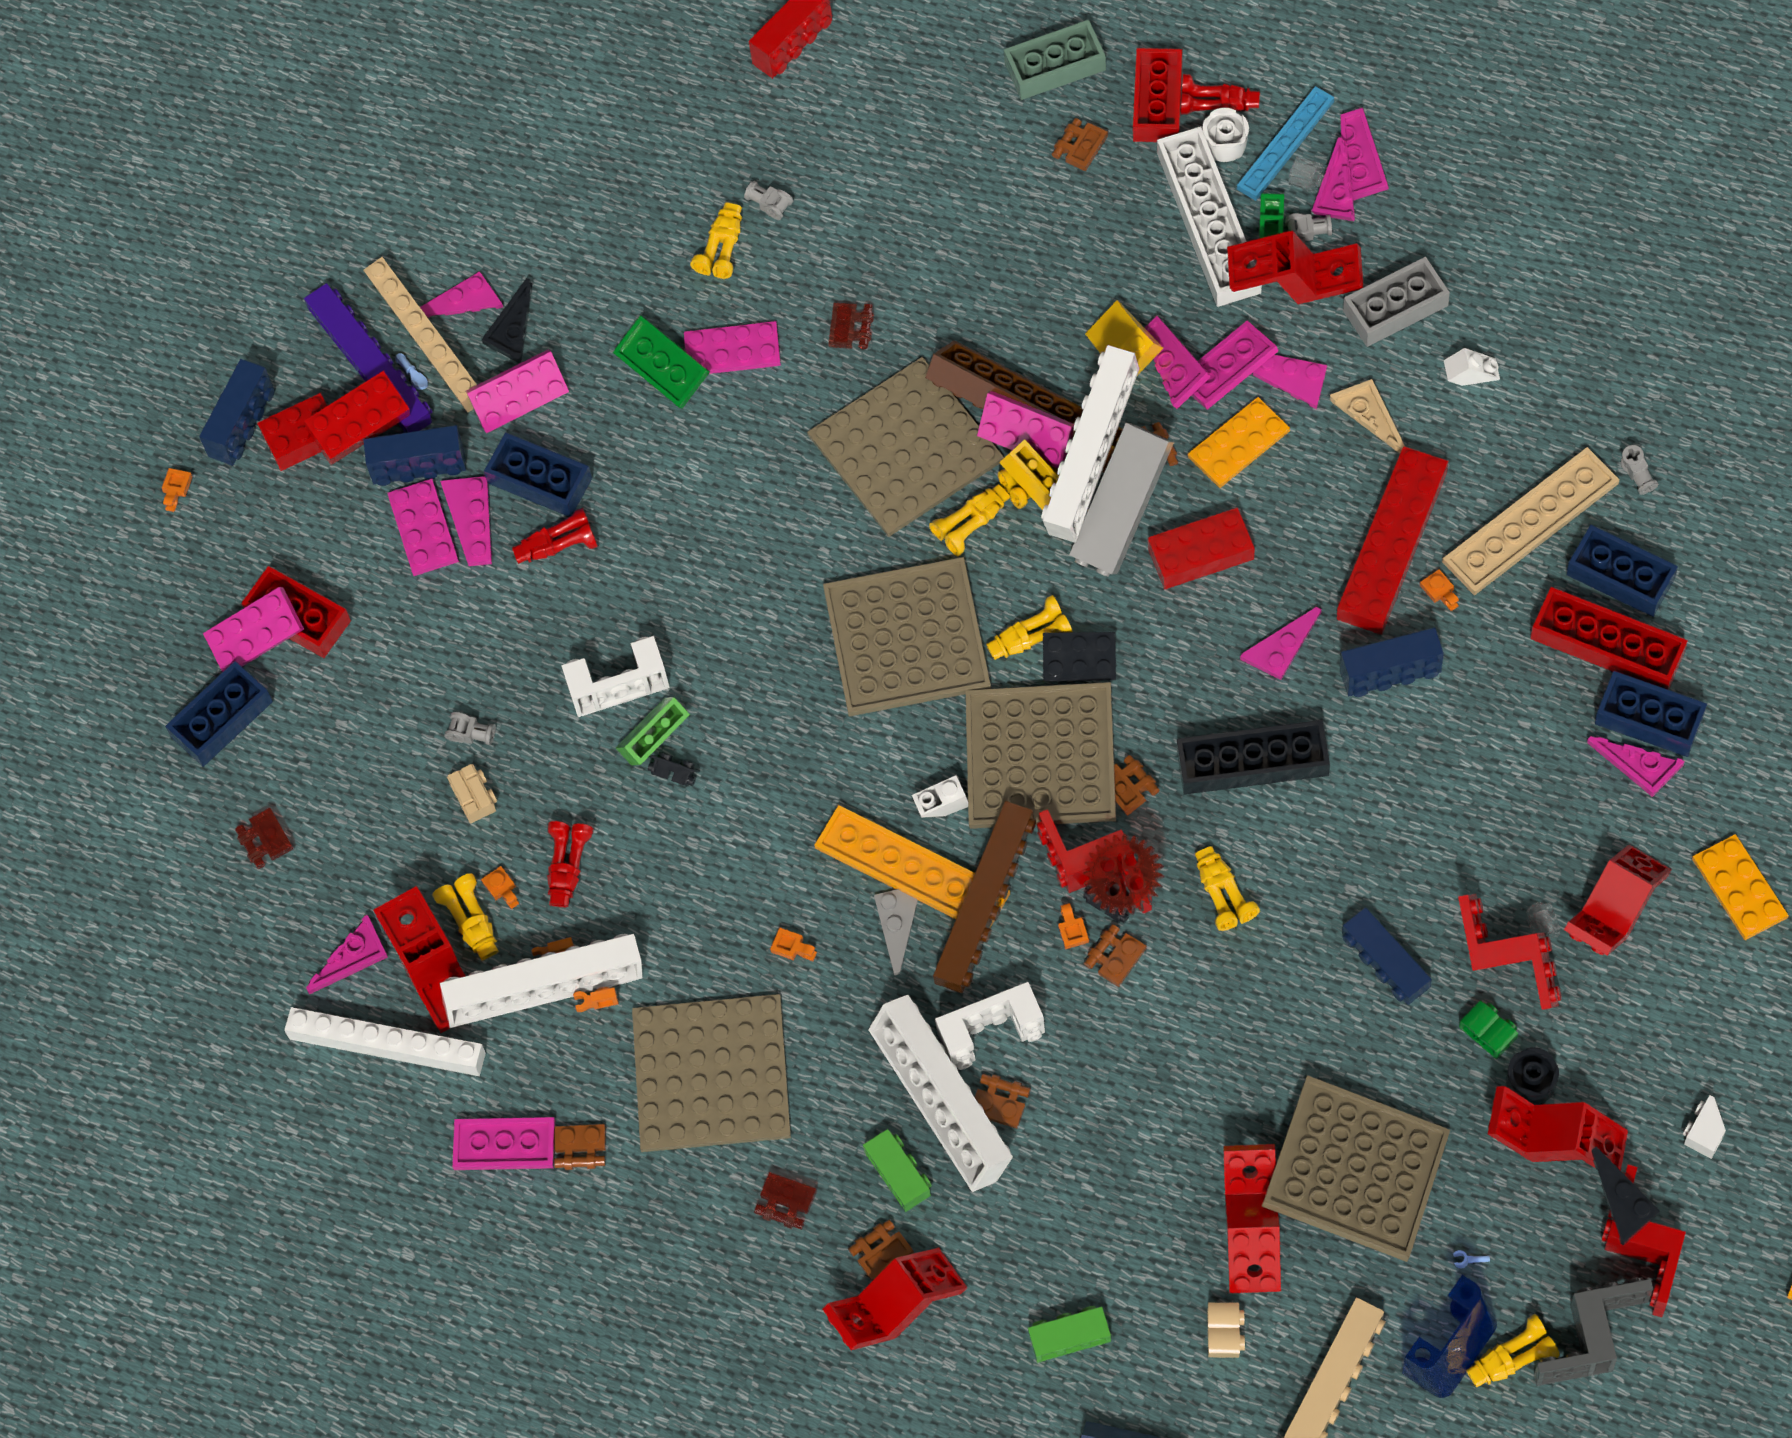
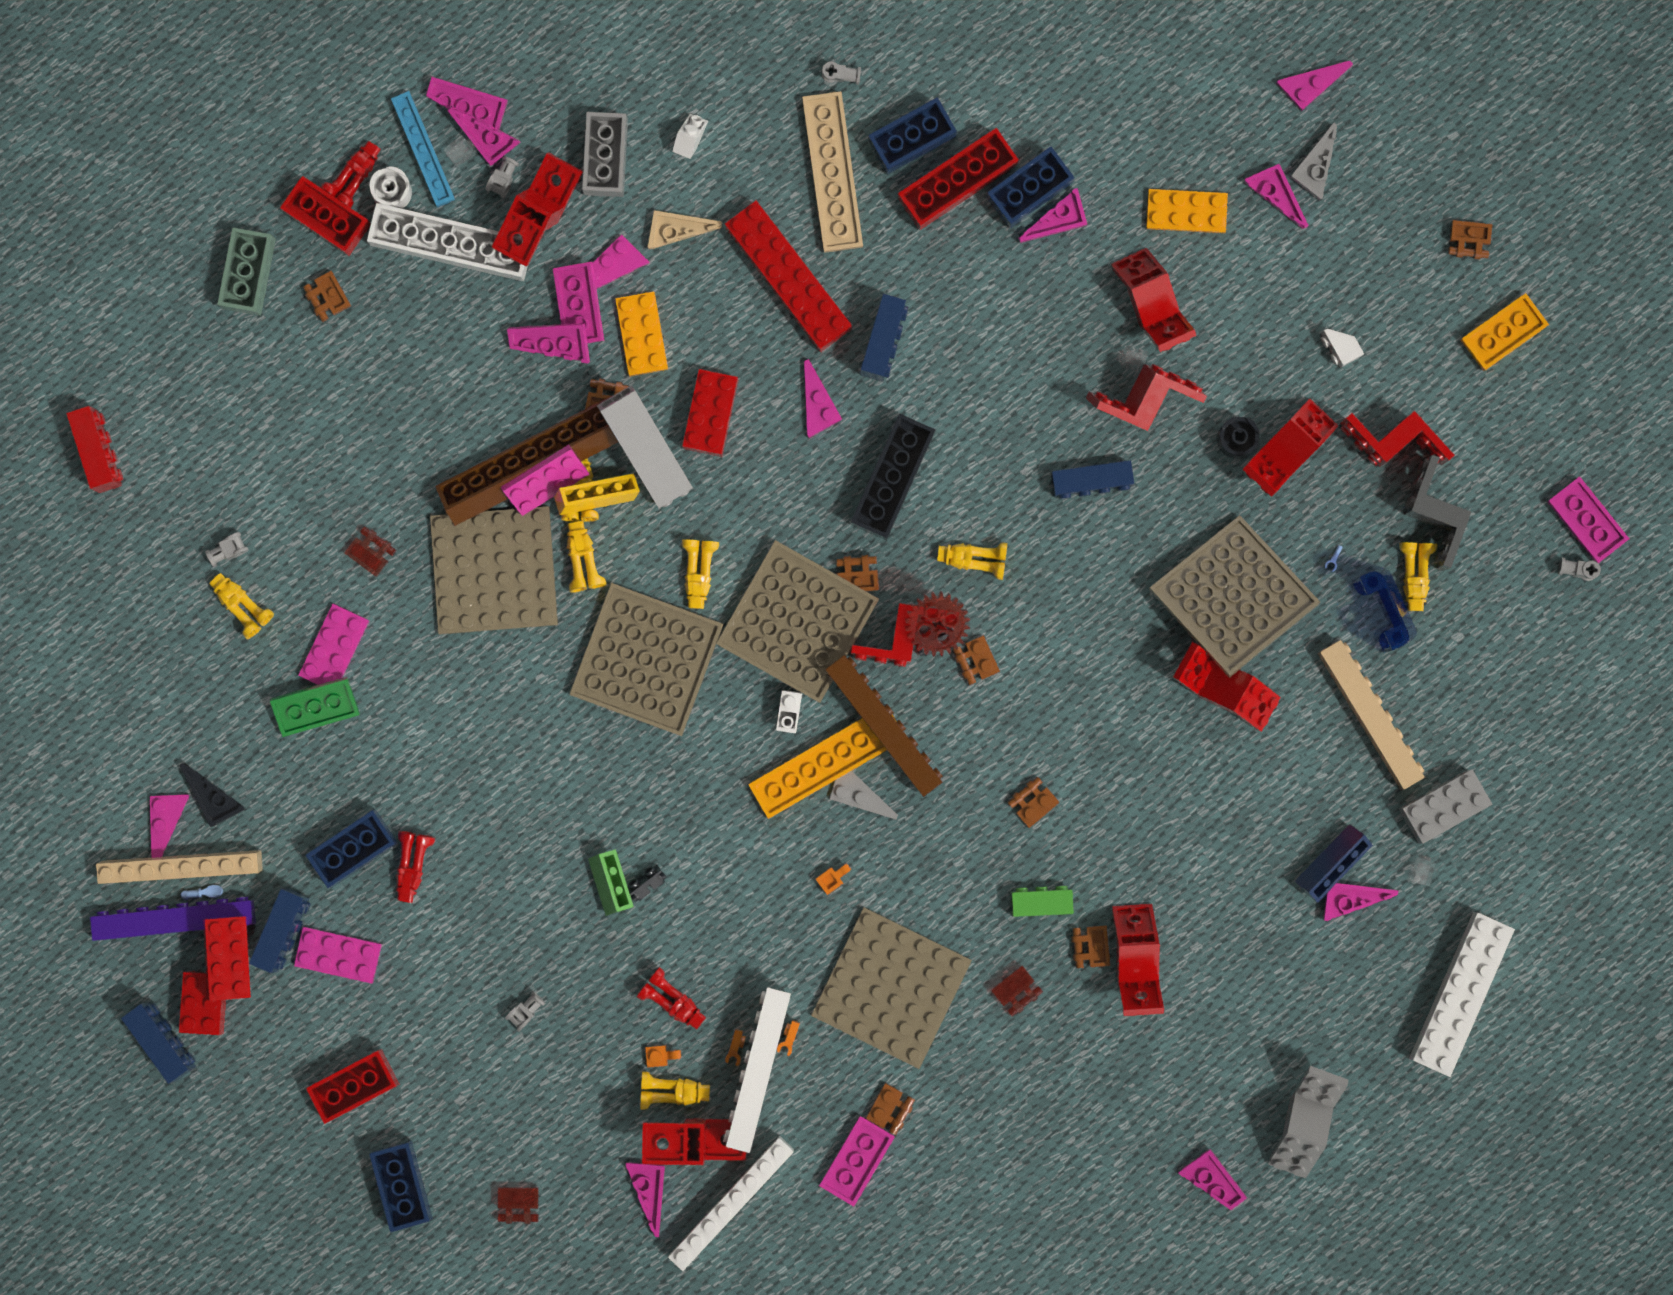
camera: 65 degrees left, 20 degrees up
orange plate [162,468,193,512] -> none
dark pink plate [203,587,304,672] -> none
dark pink wing [440,476,492,566] -> none
tan brick [447,764,497,824] -> none
dark pink plate [465,349,569,433] -> none
white plate [561,636,670,717] -> none
white brick [869,995,1013,1192] -> none
white plate [935,982,1045,1070] -> none
bright green brick [1028,1306,1111,1363] -> none
white brick [1041,345,1139,543] -> none
black plate [1043,632,1116,682] -> none
orange plate [1058,903,1089,949] -> none
yellow slope [1085,300,1163,376] -> none
tan brick [1208,1303,1245,1358] -> none
green slope [1259,194,1284,239] -> none
orange plate [1420,569,1459,611] -> none
green brick [1459,1000,1518,1060] -> none
black wing [1591,1146,1660,1246] -> none

